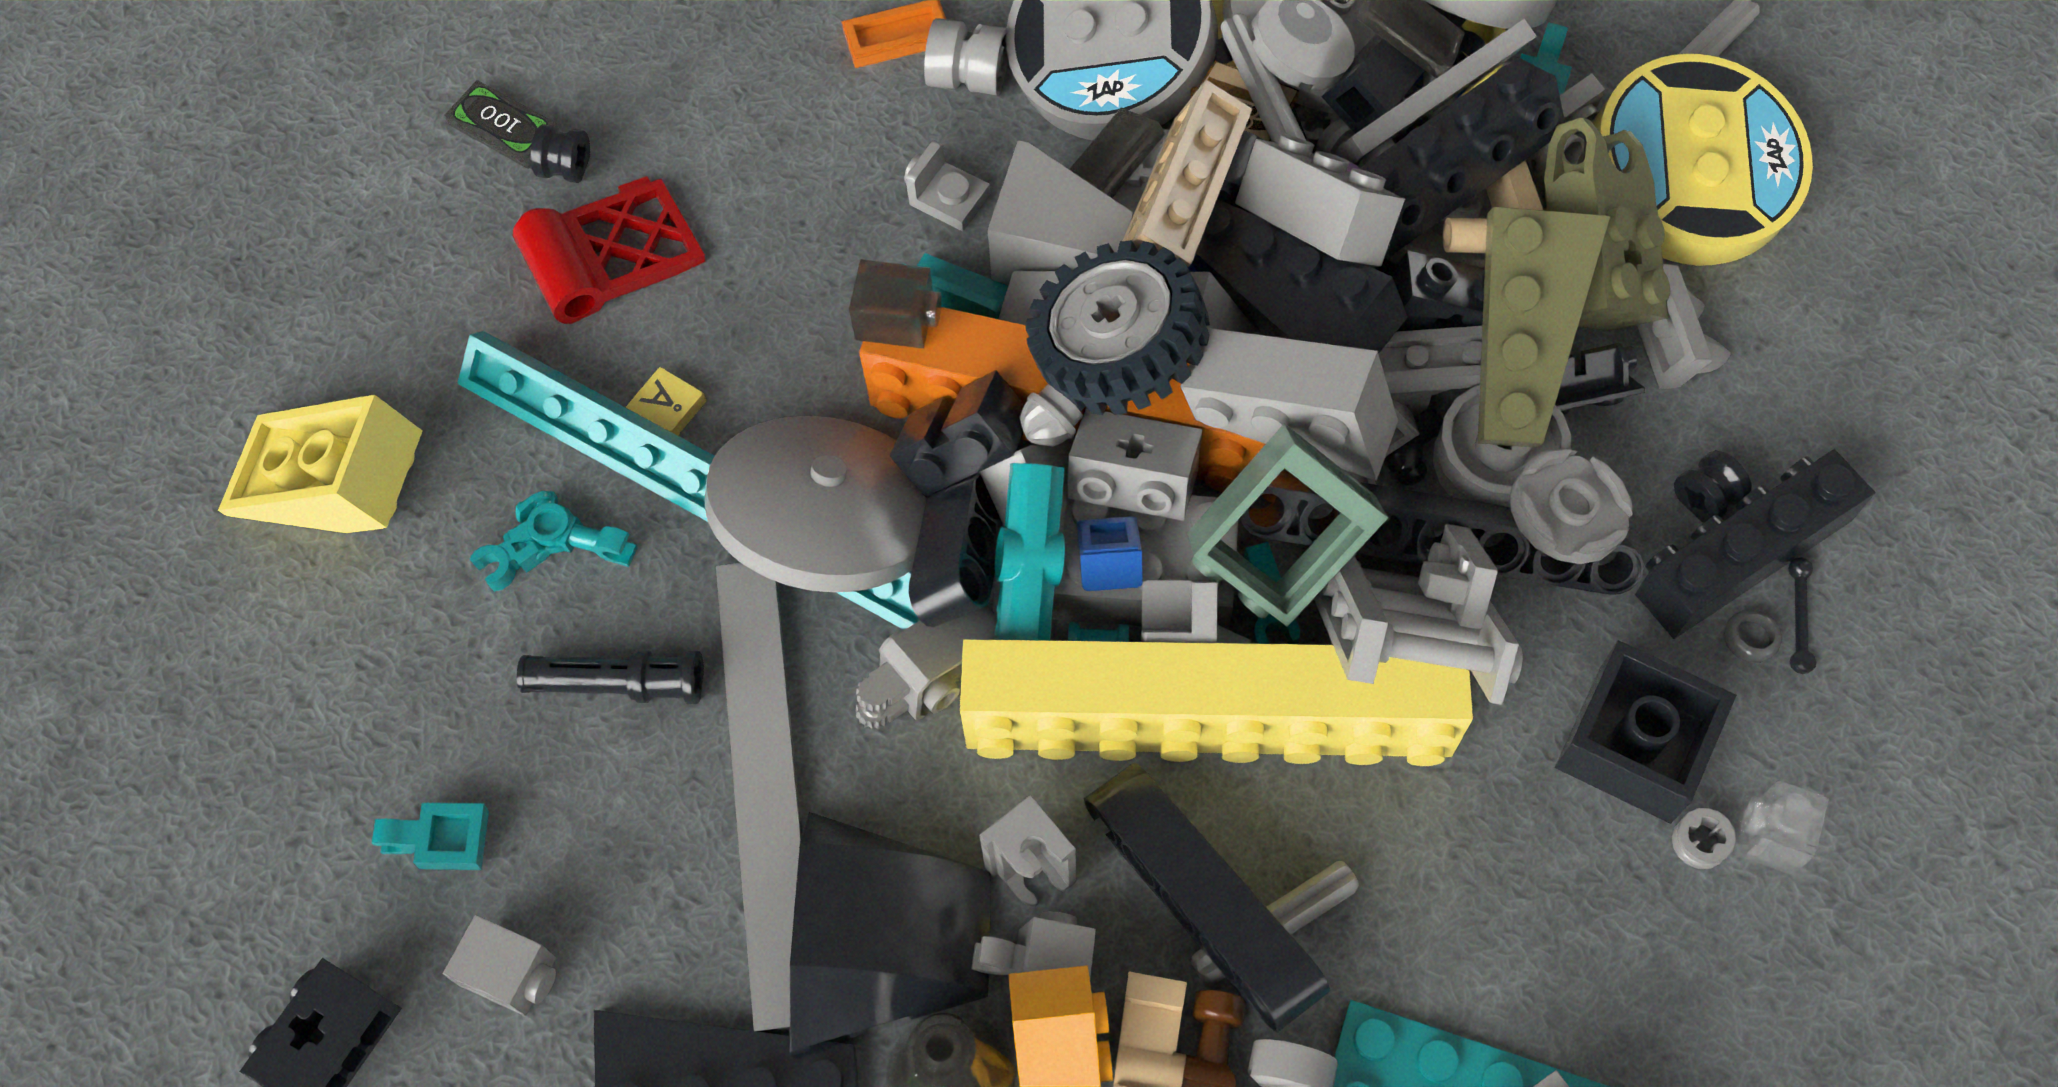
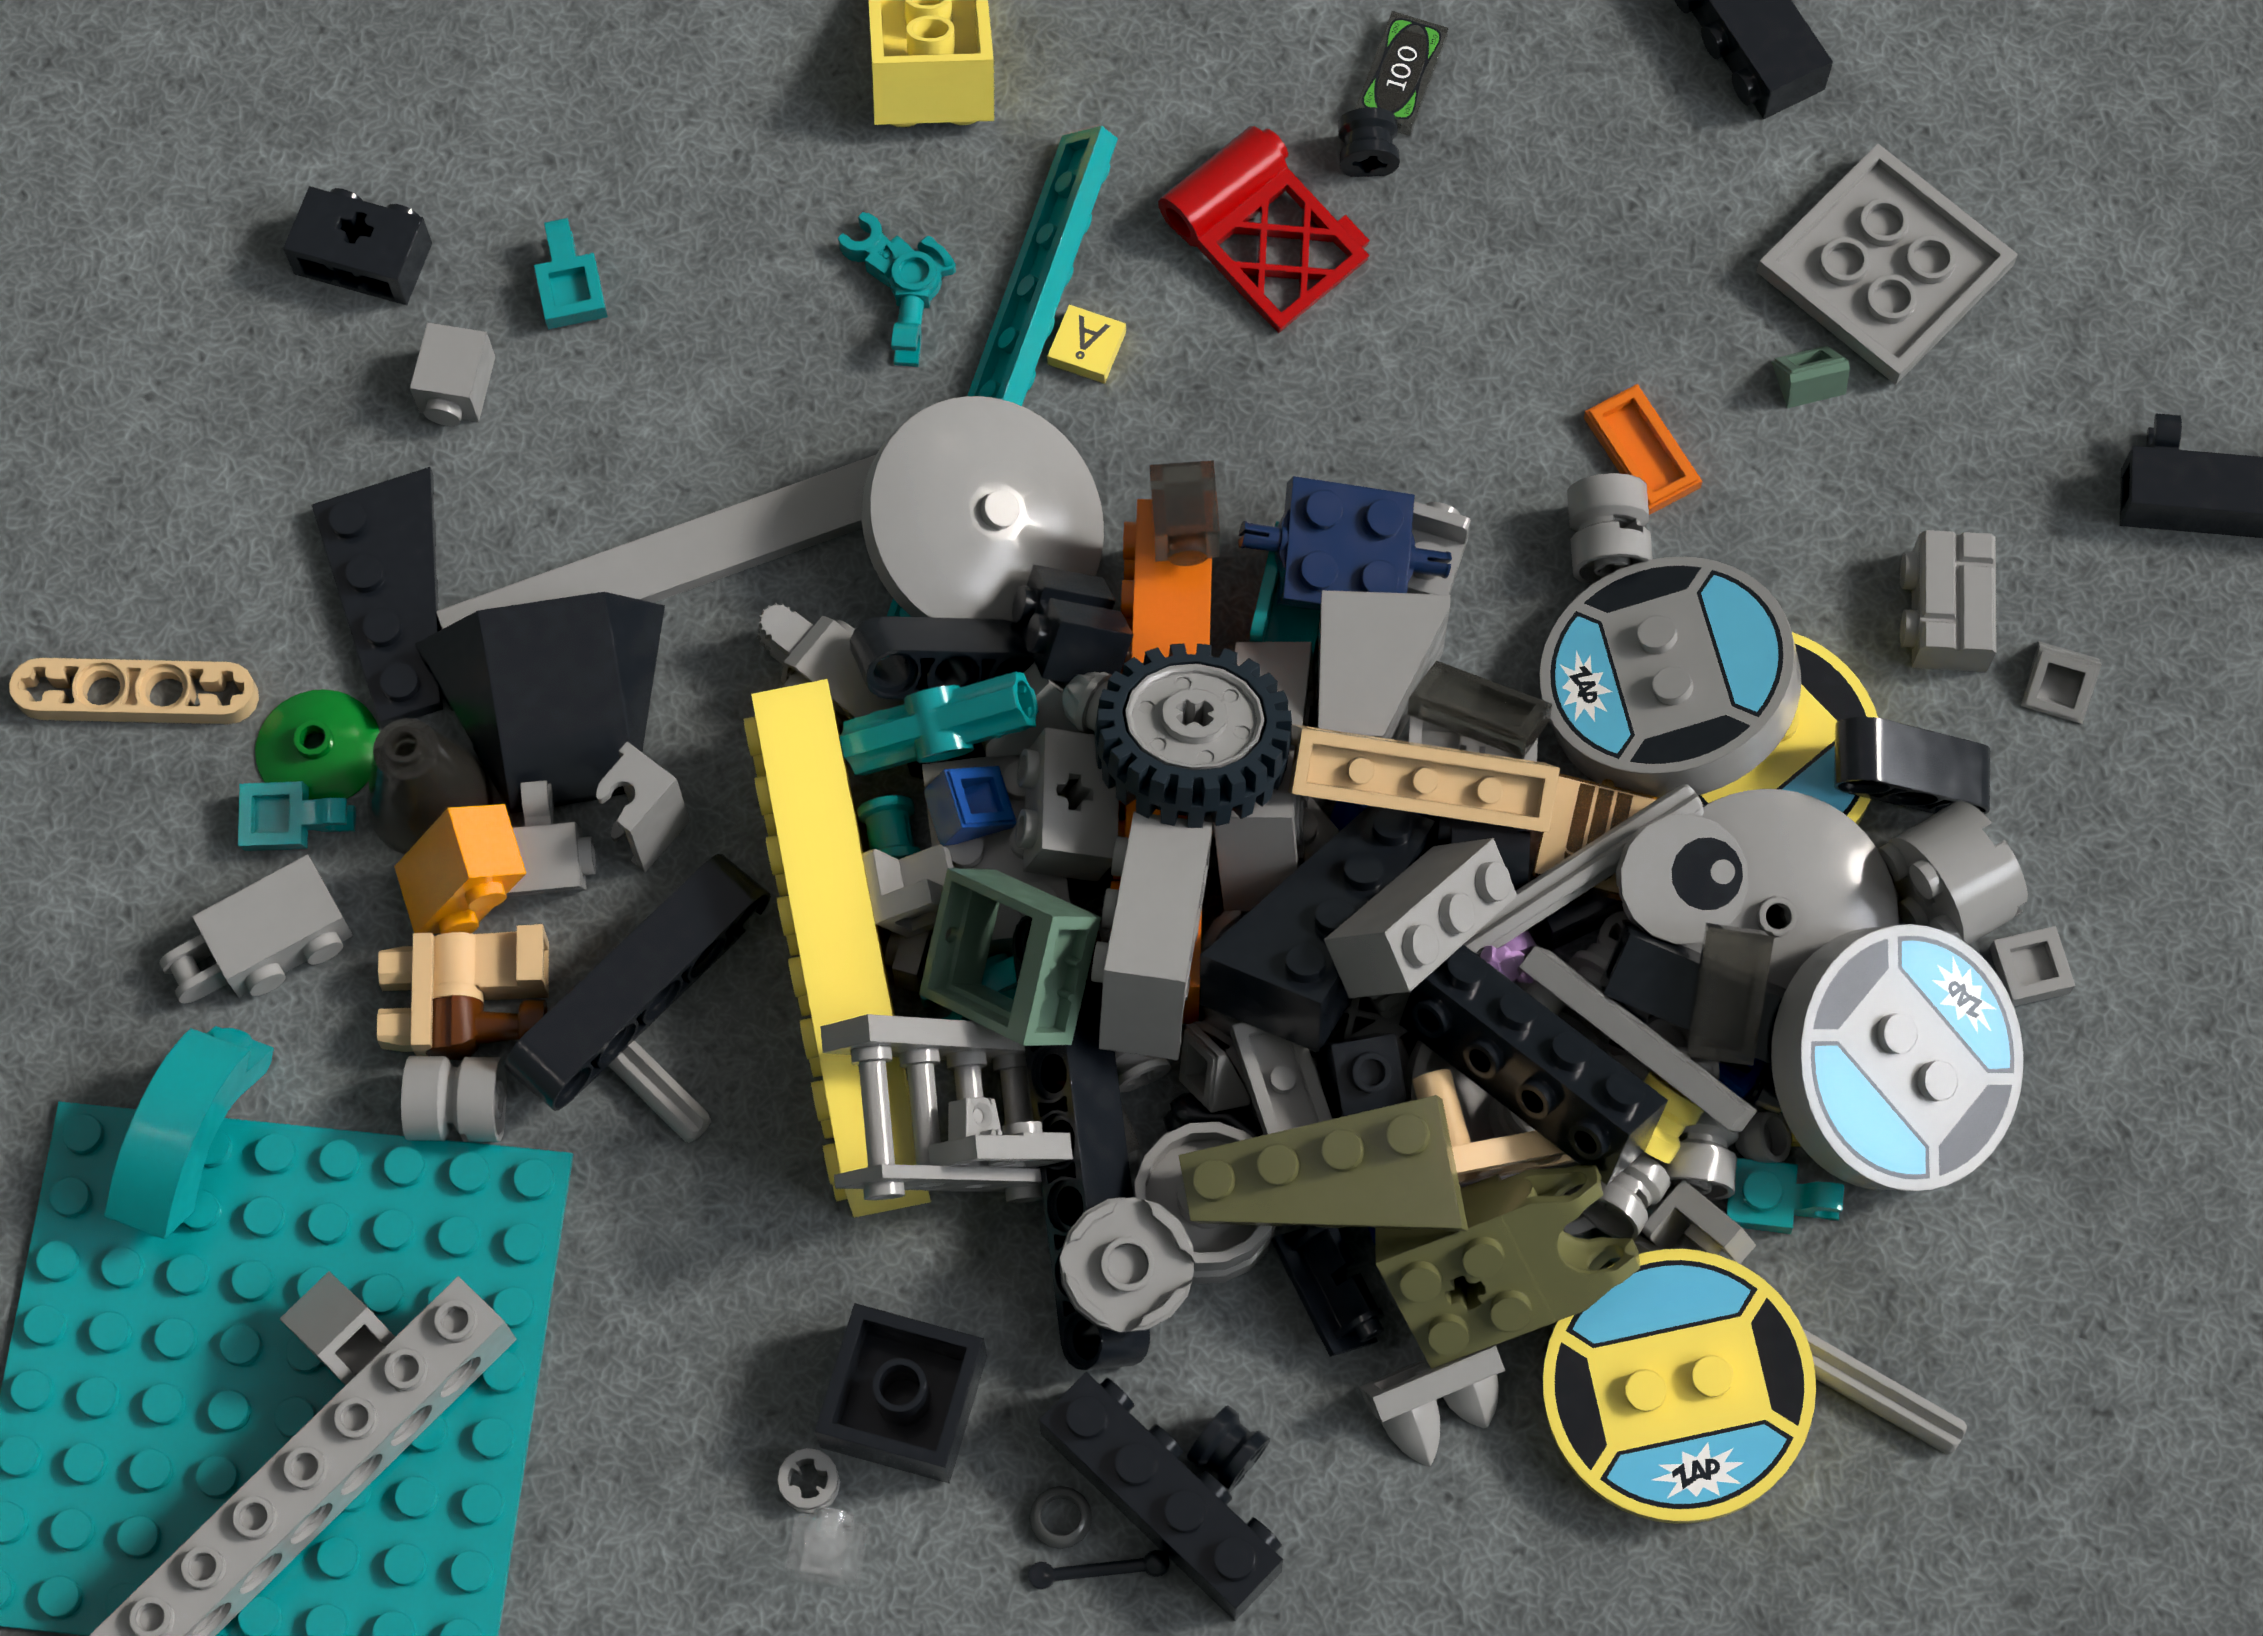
camera: 75 degrees right, 5 degrees up
black pin [517,650,704,704] -> none
none -> dark blue plate [1238,476,1452,610]

